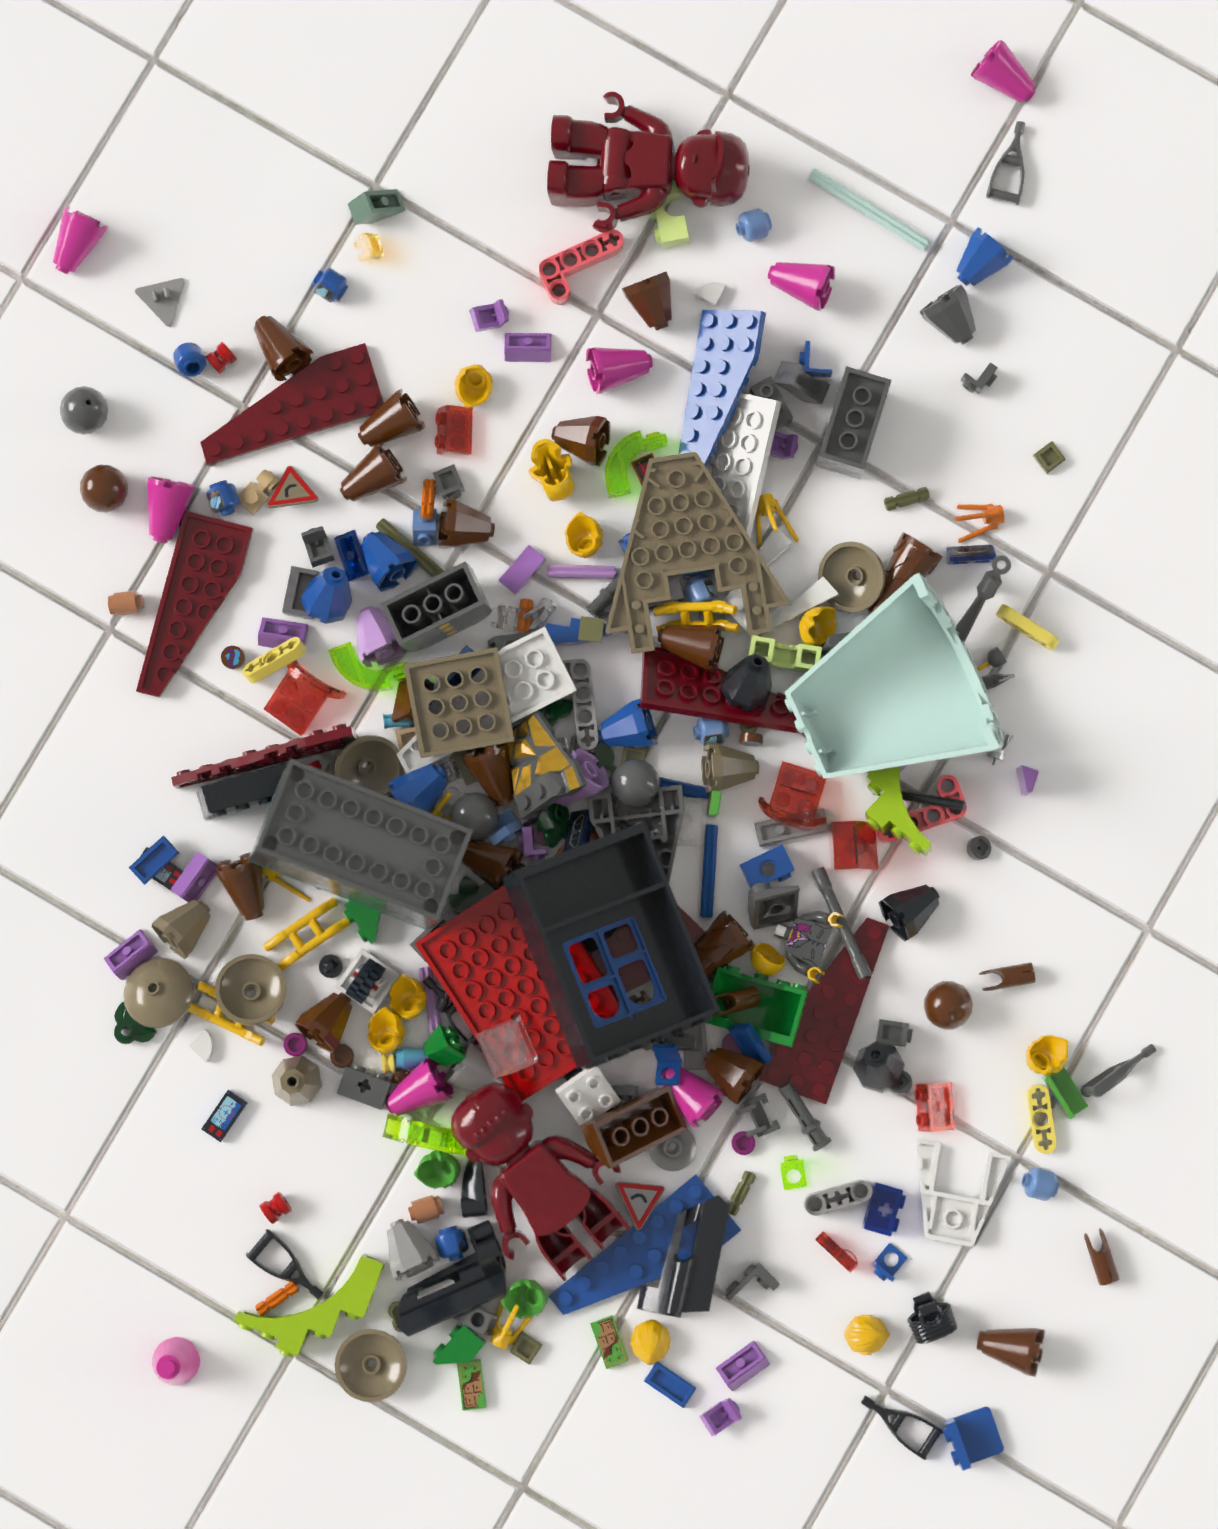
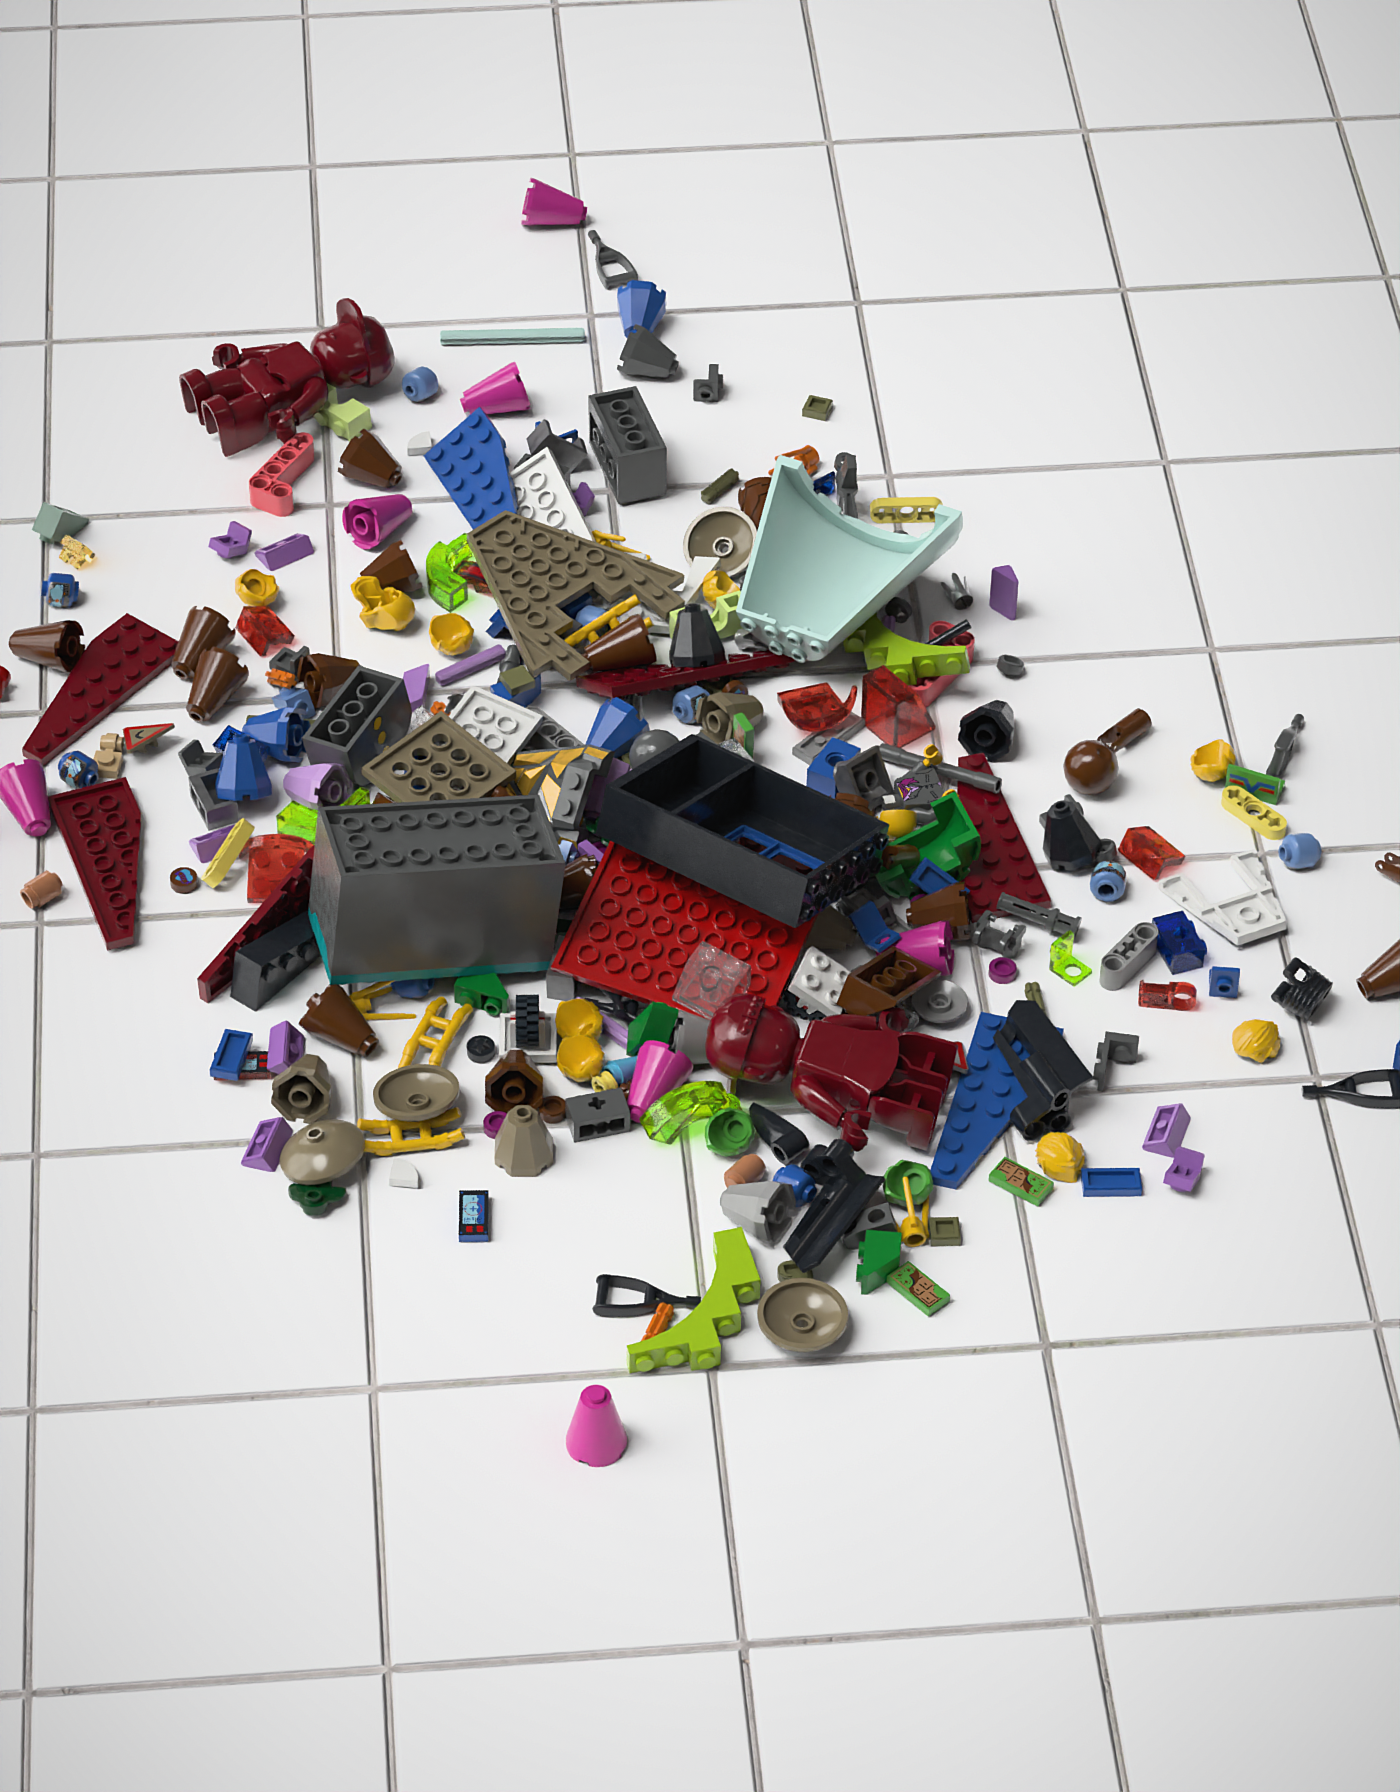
camera: 40 degrees left, 40 degrees down
red wheel [259,1191,292,1225] -> none
none -> medium blue head [1089,861,1127,902]

